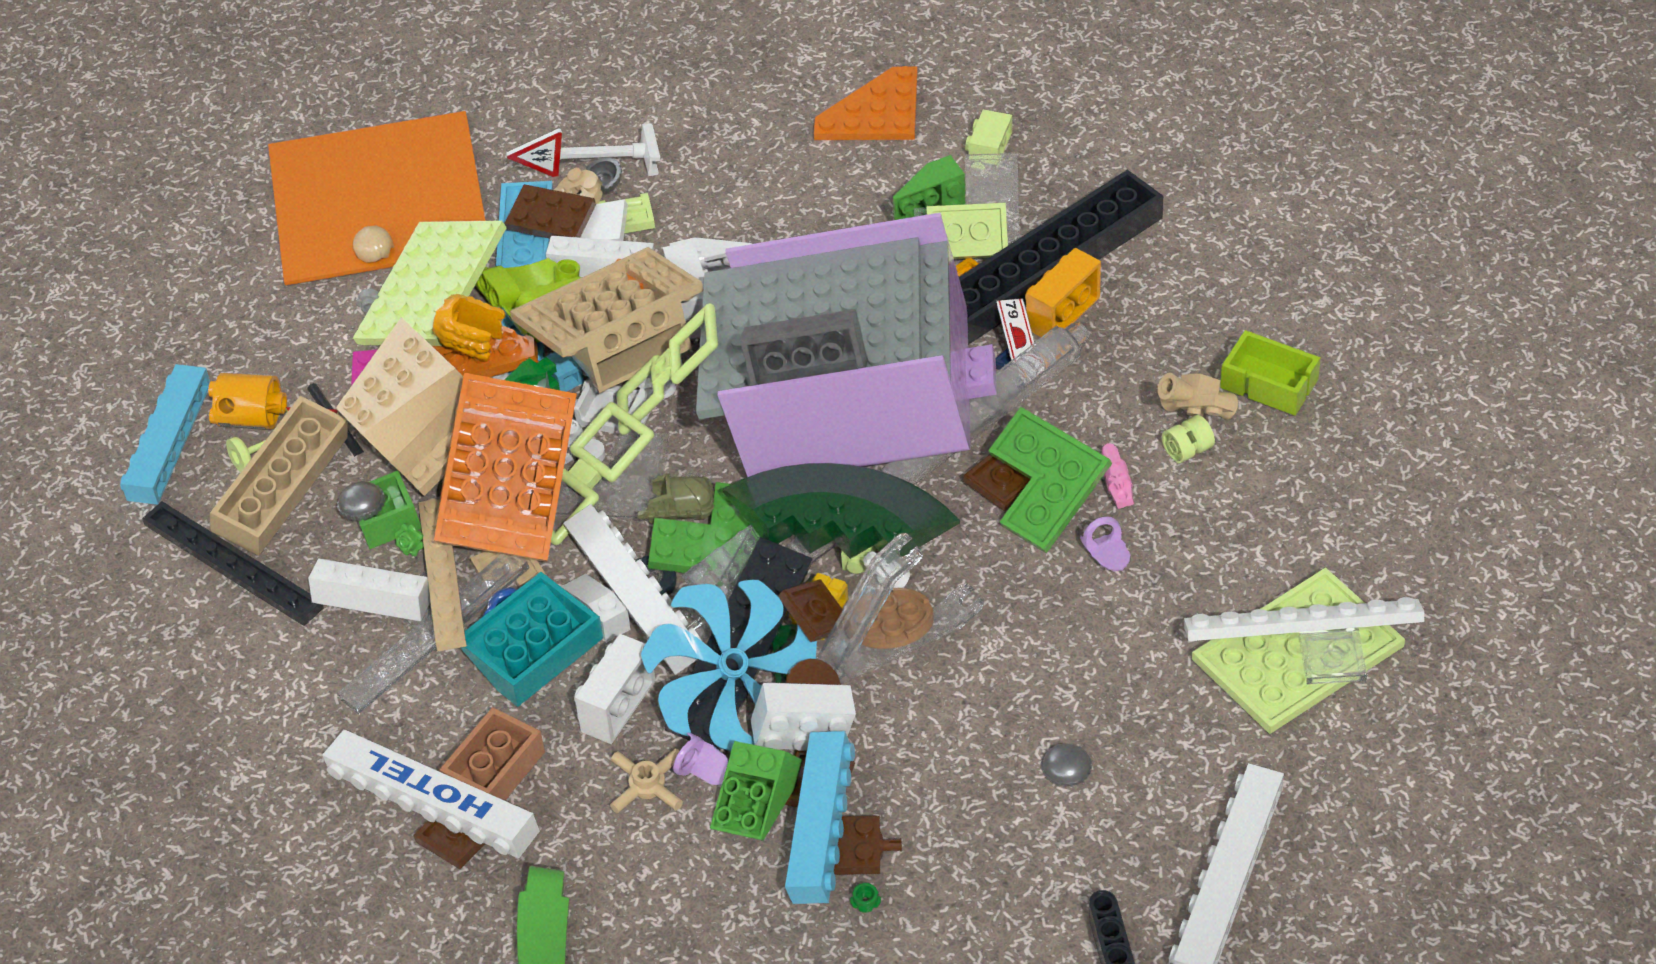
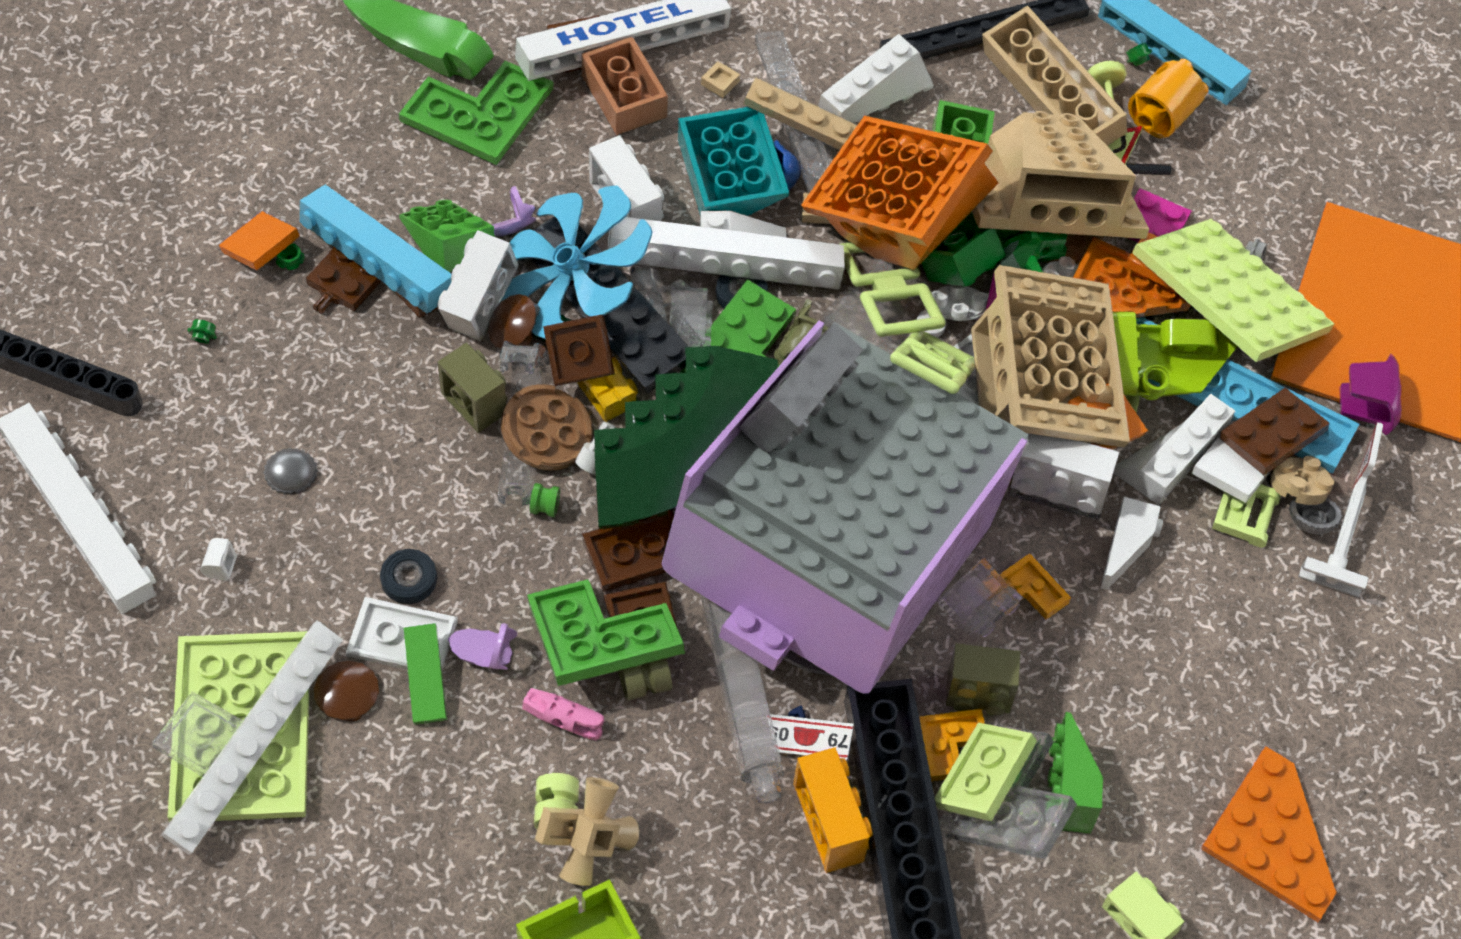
camera: 115 degrees right, 10 degrees up
flat silver hat [337,481,386,521] -> none
tan hair [353,225,394,263] -> none
light orange piece [432,294,505,362] -> none
tan bar [610,748,683,813] -> none
none -> green plate [187,319,217,344]
none -> white brick [200,538,237,581]
none -> orange tile [219,211,300,271]
none -> reddish brown dish [314,661,379,722]
none -> white tile [346,597,458,670]
none -> black bush [380,549,437,604]
none -> bright green plate [399,60,554,165]
none -> bright green tile [403,623,447,725]
none -> olive brick [437,342,507,433]
none -> bright green wheel [530,483,561,518]
none -> reddish brown plate [582,509,674,592]
none -> tan plate [701,61,740,98]
none -> green plate [1126,43,1152,66]
none -> magenta piece [1339,353,1402,435]

